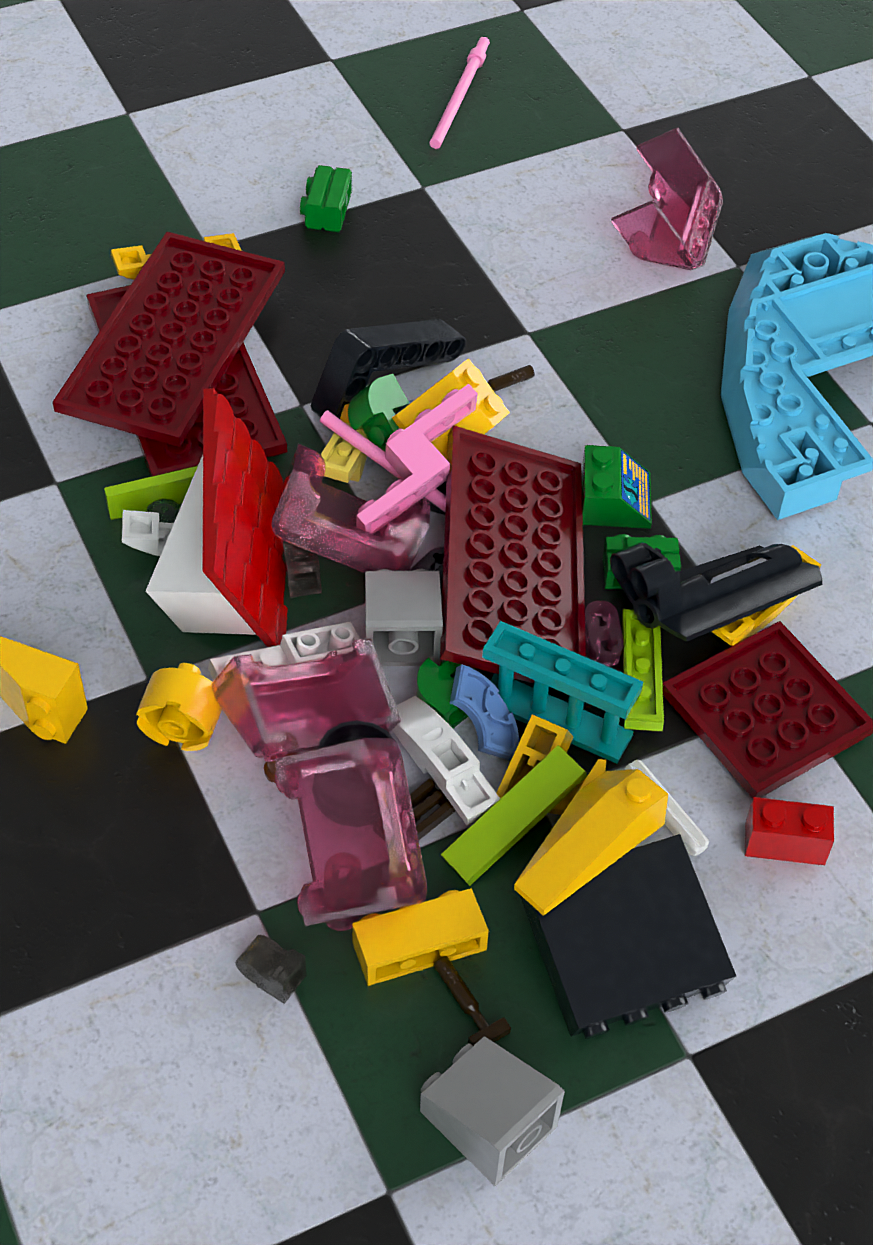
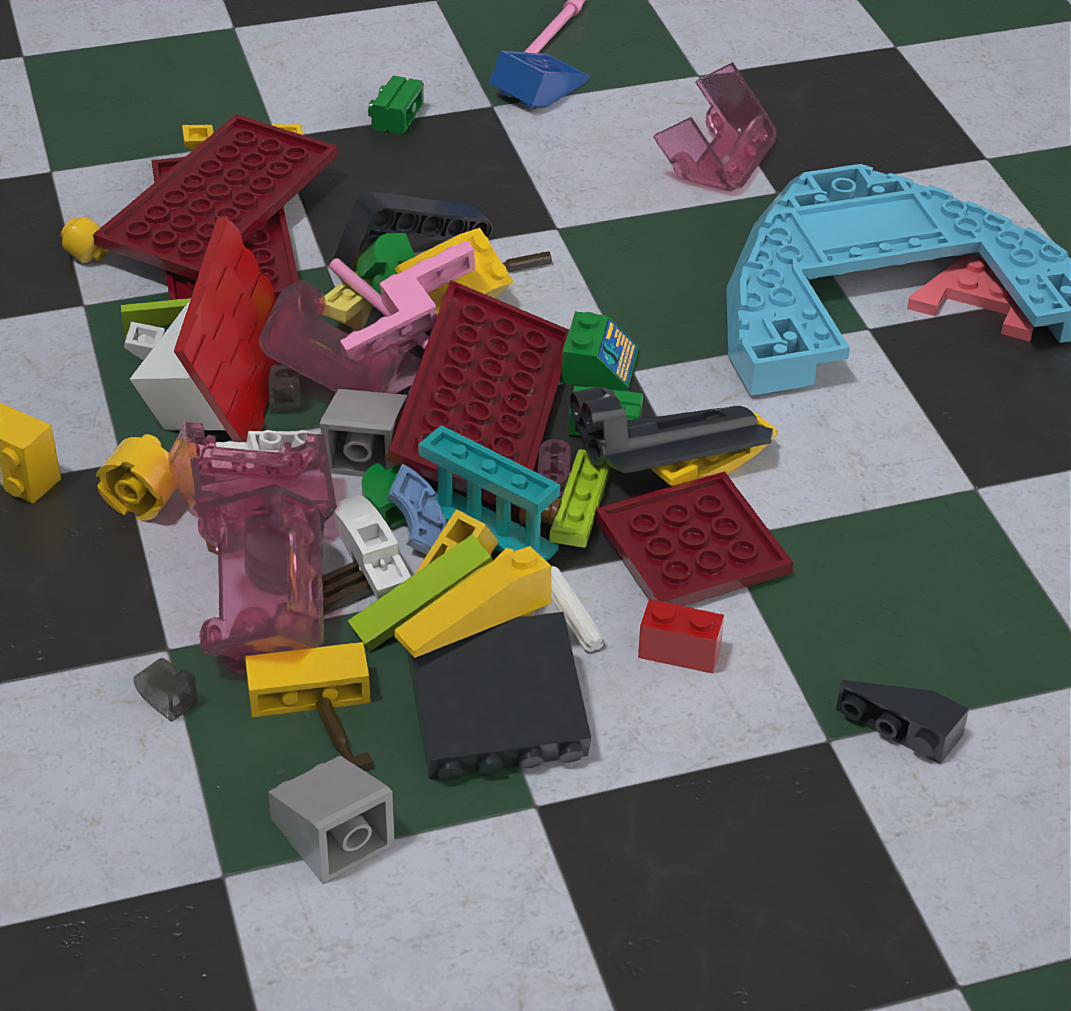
camera: 10 degrees right, 10 degrees down
none -> yellow head [60,216,108,264]
none -> blue slope [489,51,590,109]

